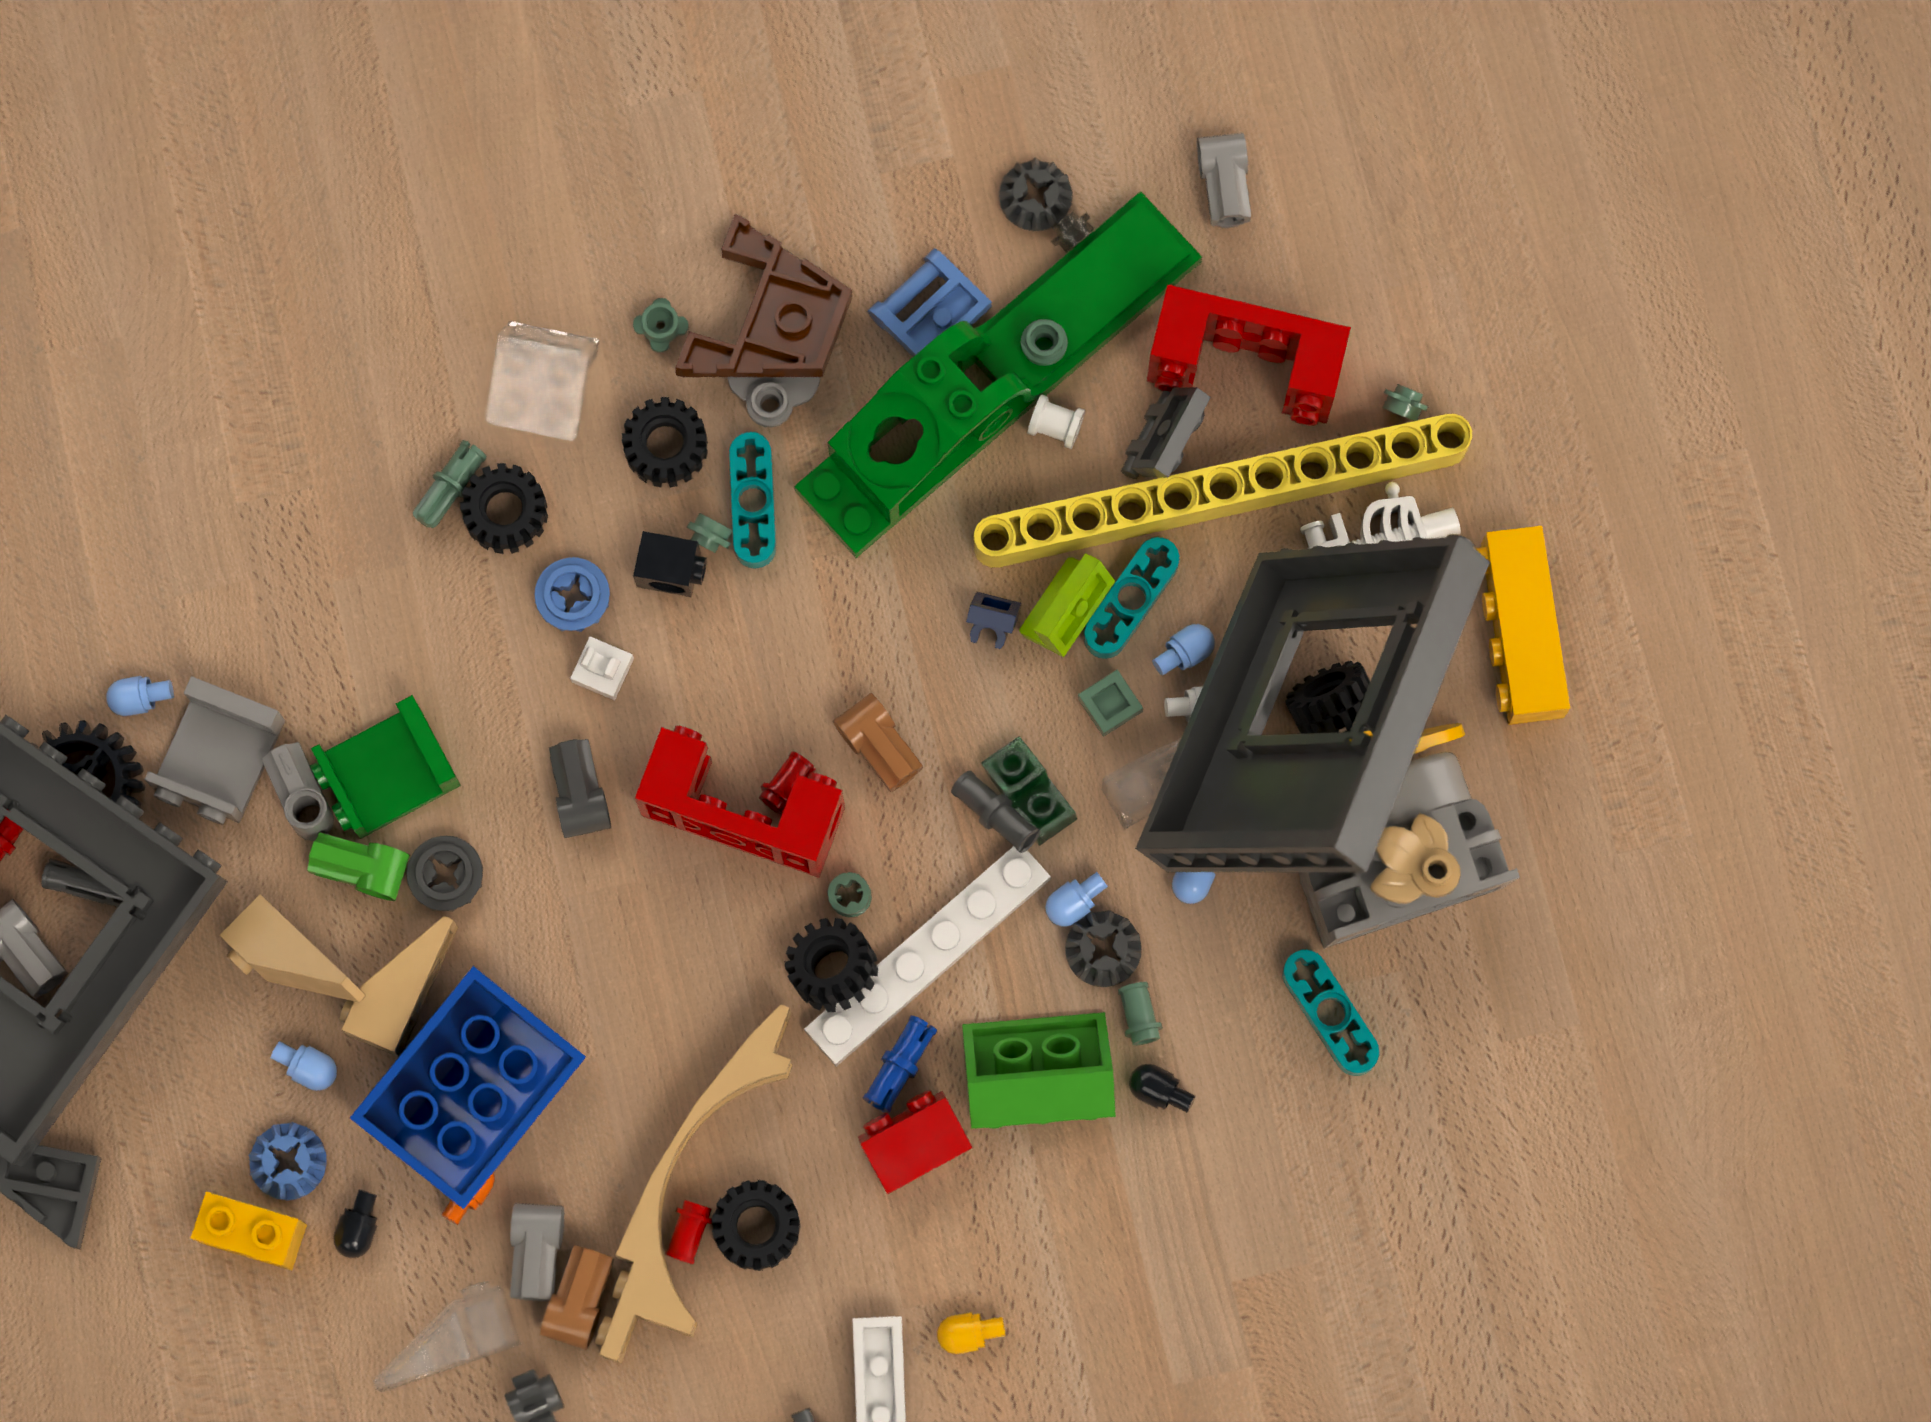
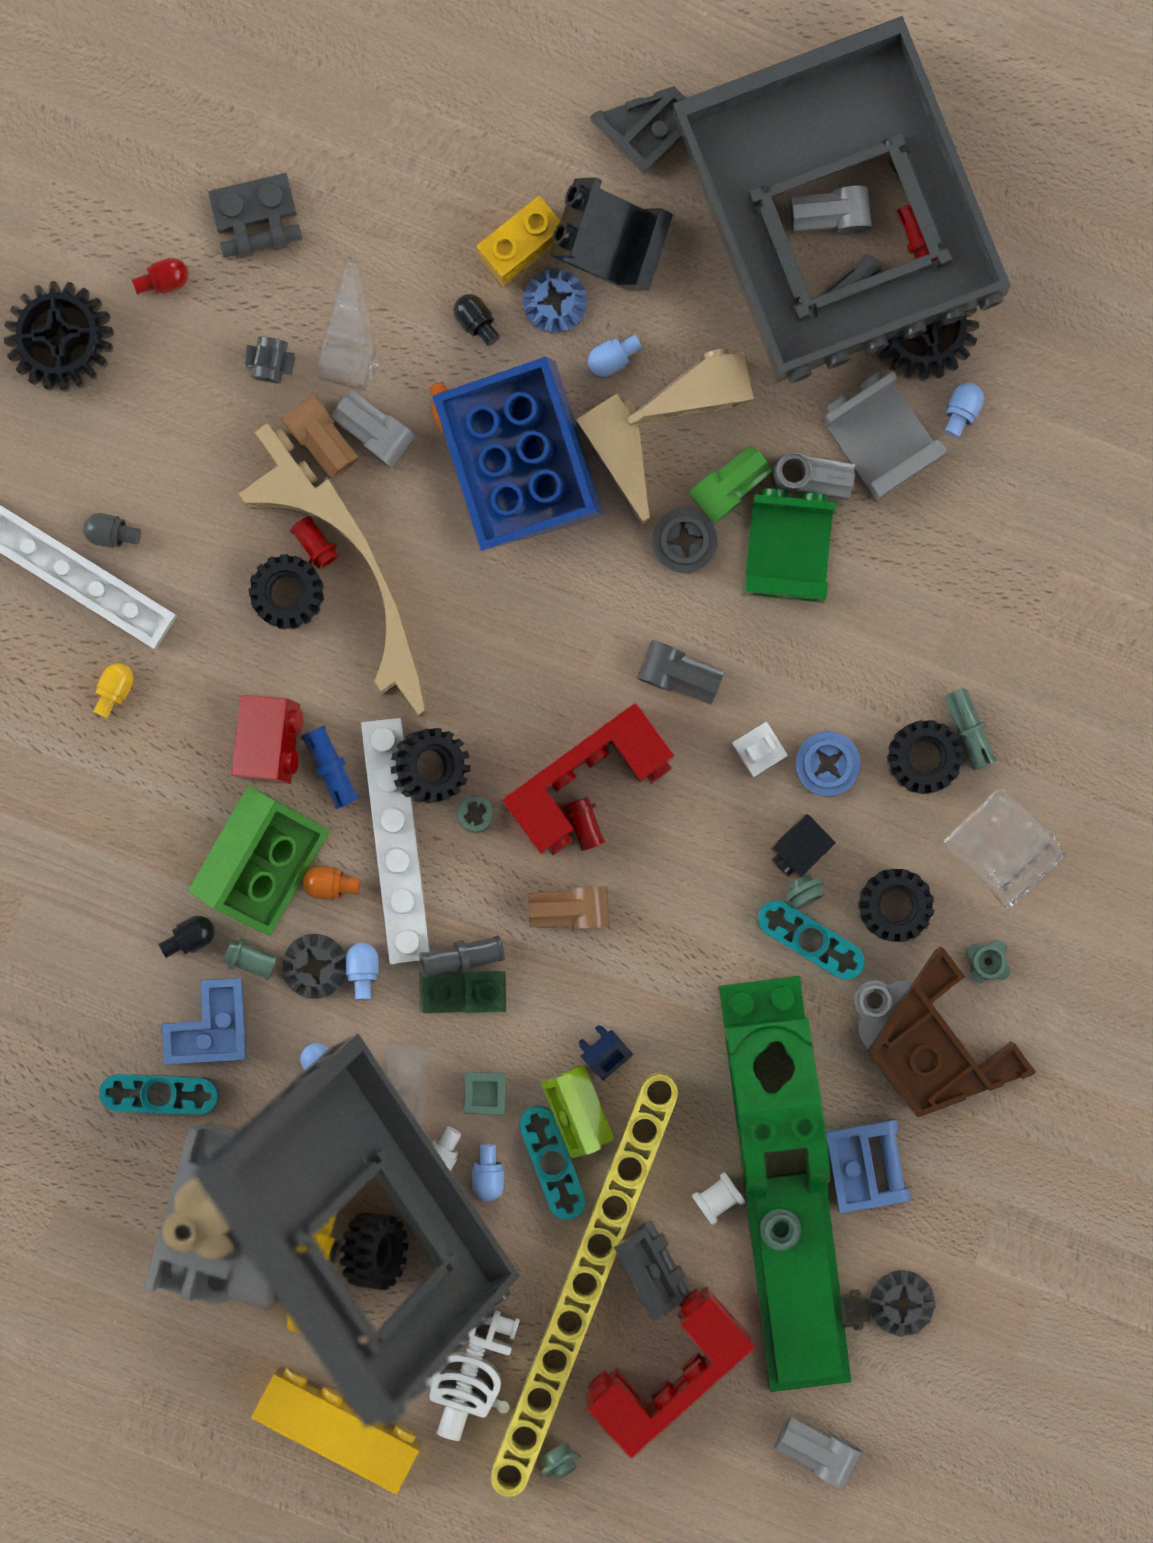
camera: 125 degrees right, 10 degrees up
none -> medium blue plate [162,978,247,1065]
none -> orange cylinder [303,866,360,900]
none -> black panel [550,177,673,291]

